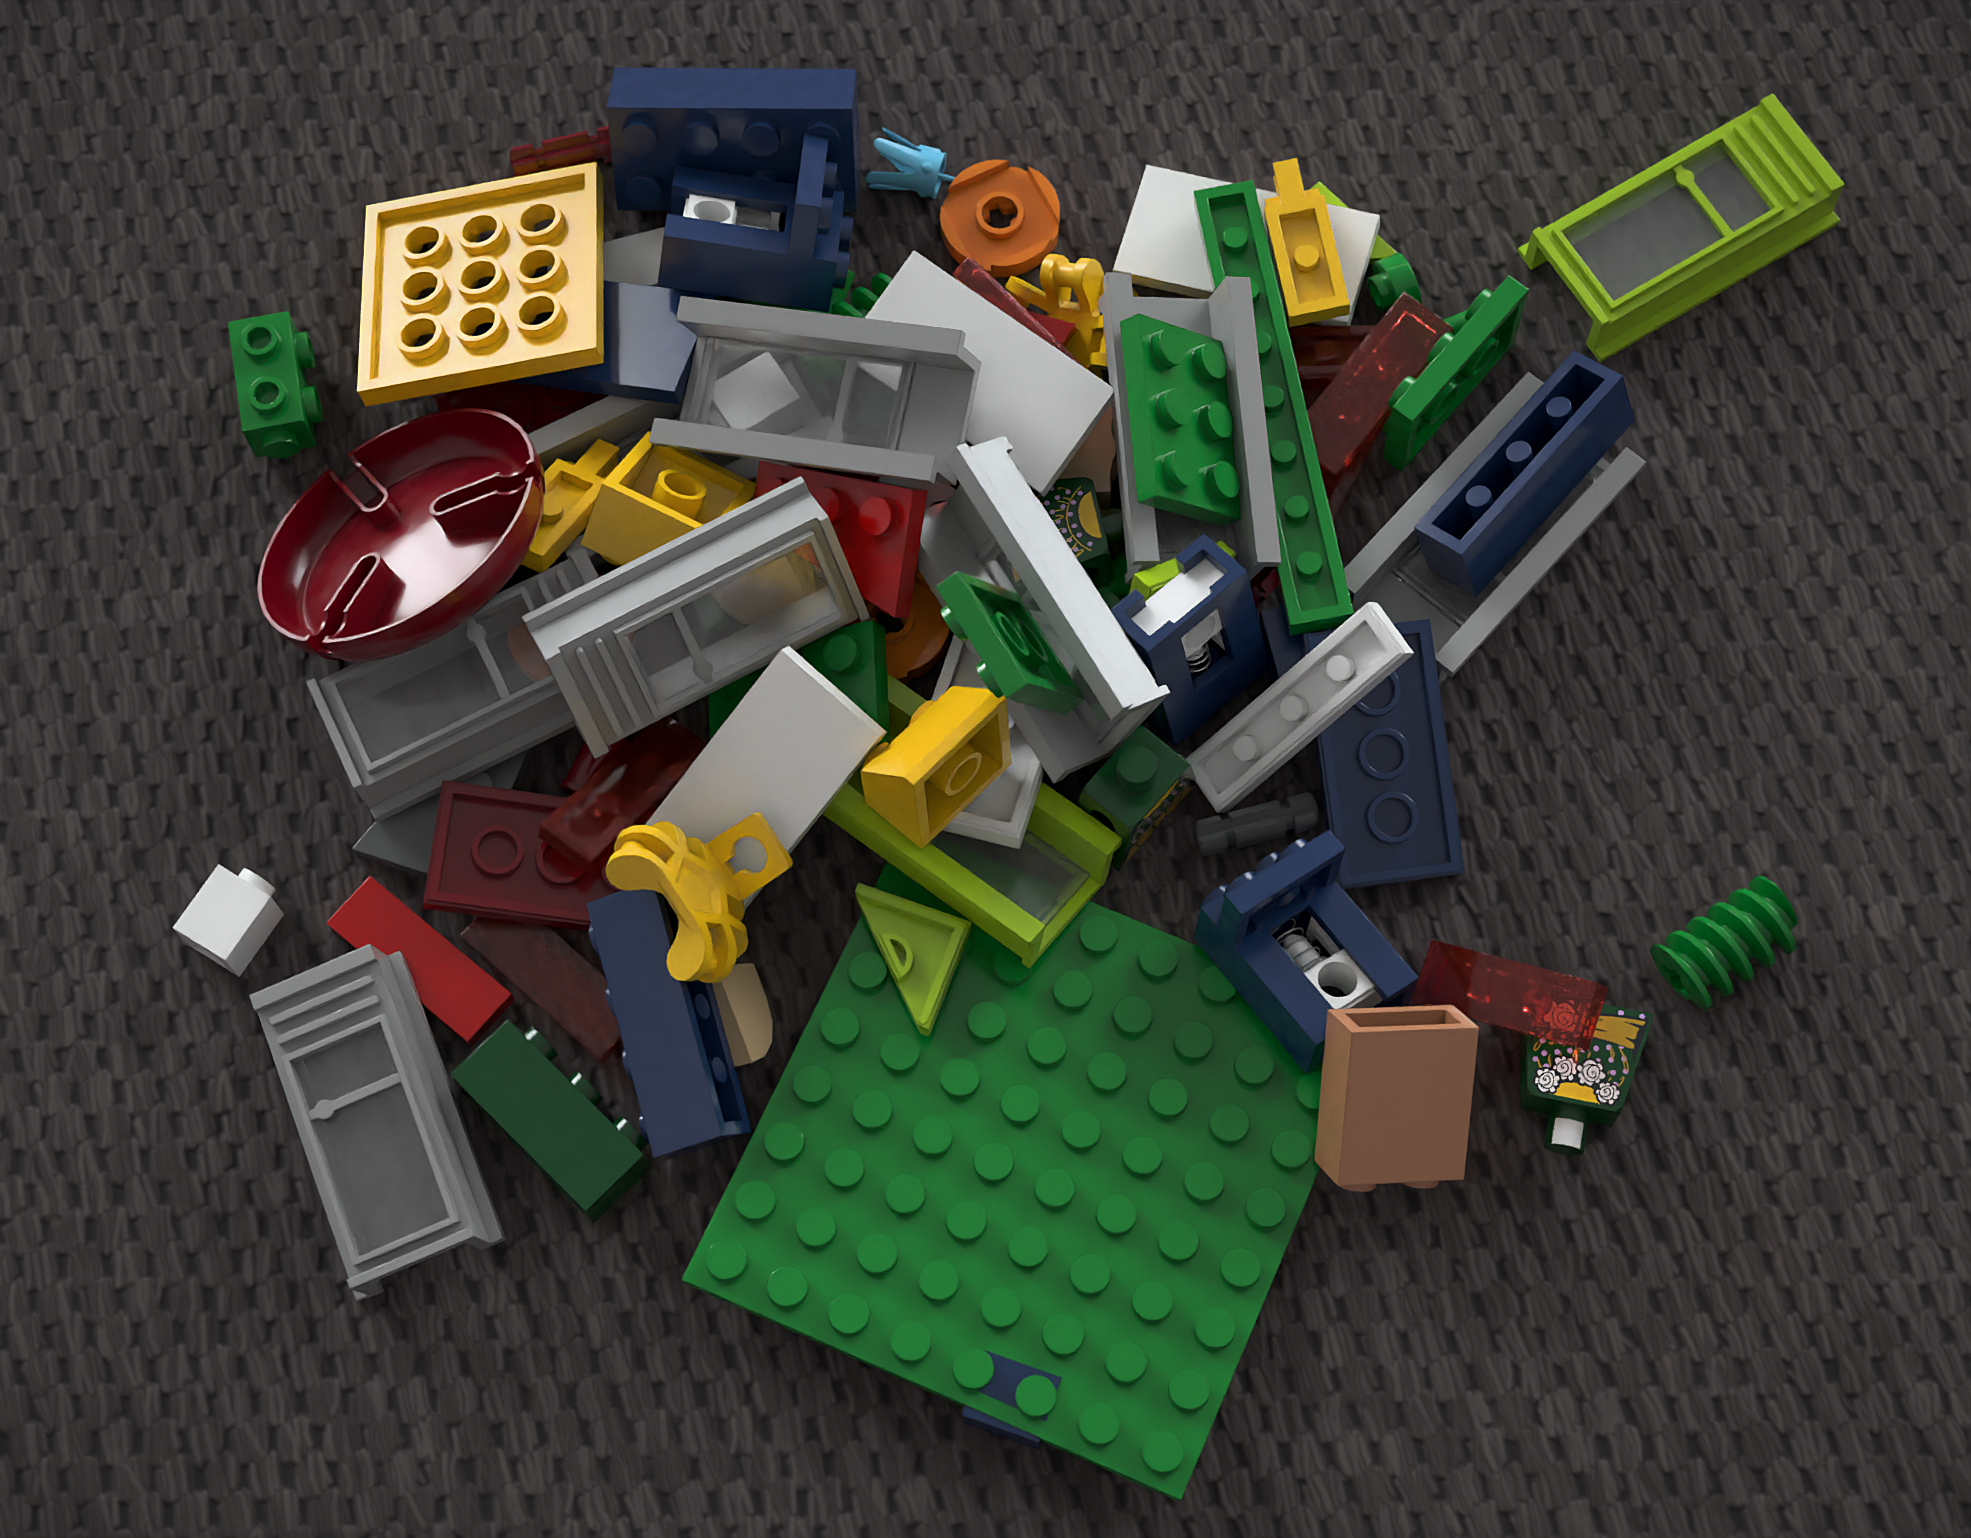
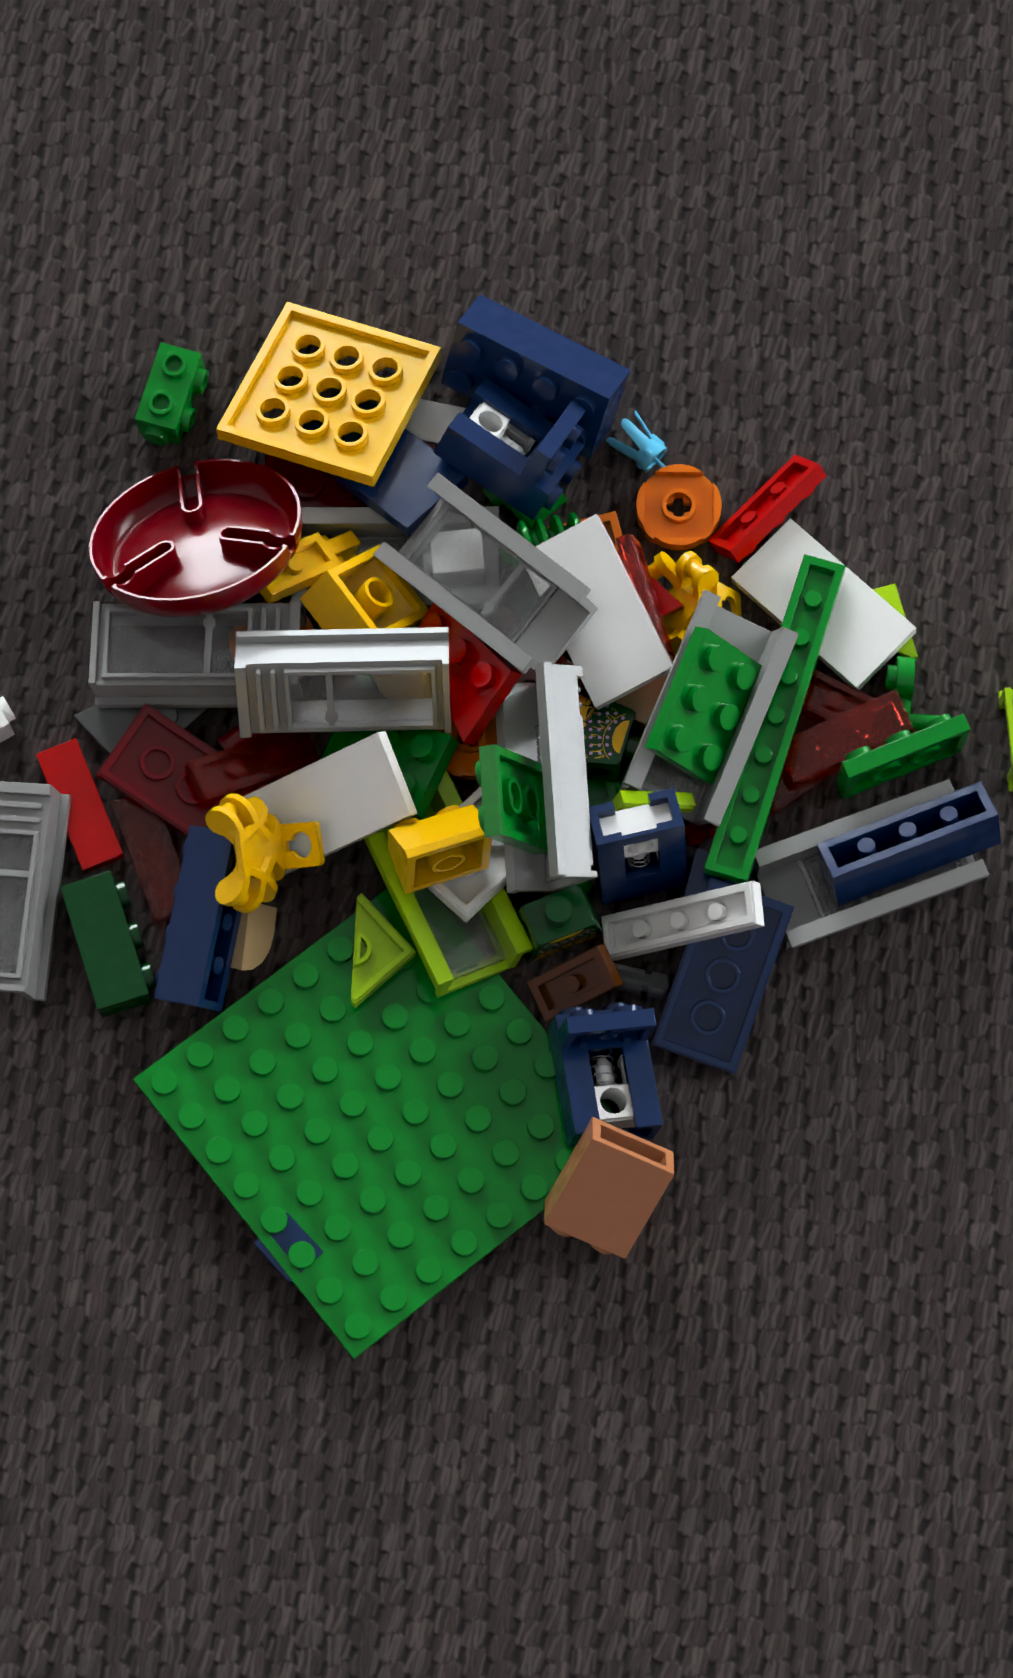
camera: 25 degrees right, 5 degrees up
dark red axle [510,126,612,177] -> none
yellow hinge [1264,158,1350,327] -> none
clear red tile [1412,940,1609,1052] -> none
torso [1519,990,1653,1155] -> none
green piece [1650,876,1798,1011] -> none
none -> reddish brown plate [527,944,623,1022]
none -> red plate [707,454,827,563]

